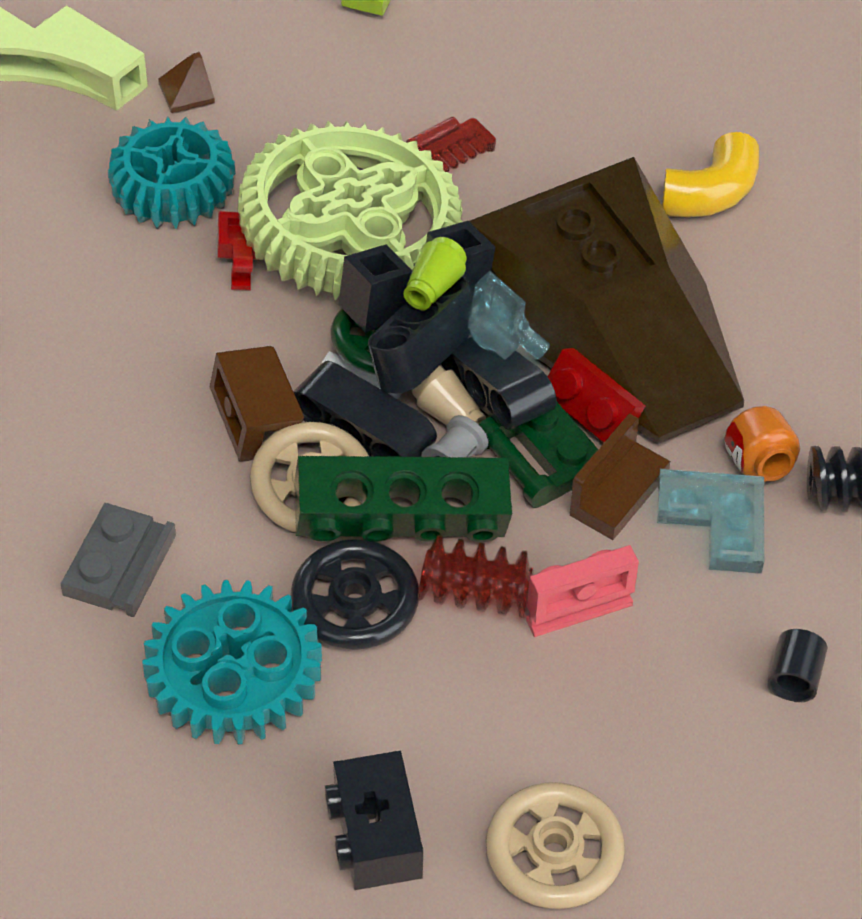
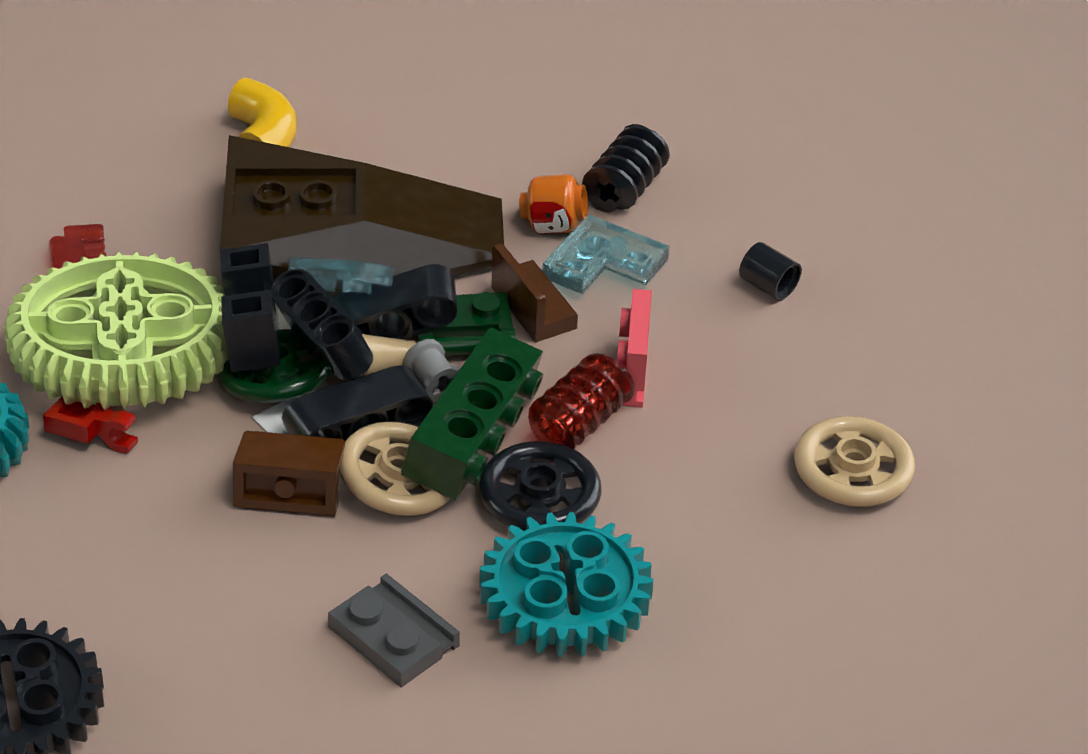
camera: 65 degrees left, 10 degrees down
black brick [324,750,424,890] -> none
lime cone [404,237,467,310] -> none
red plate [547,348,646,442] -> none

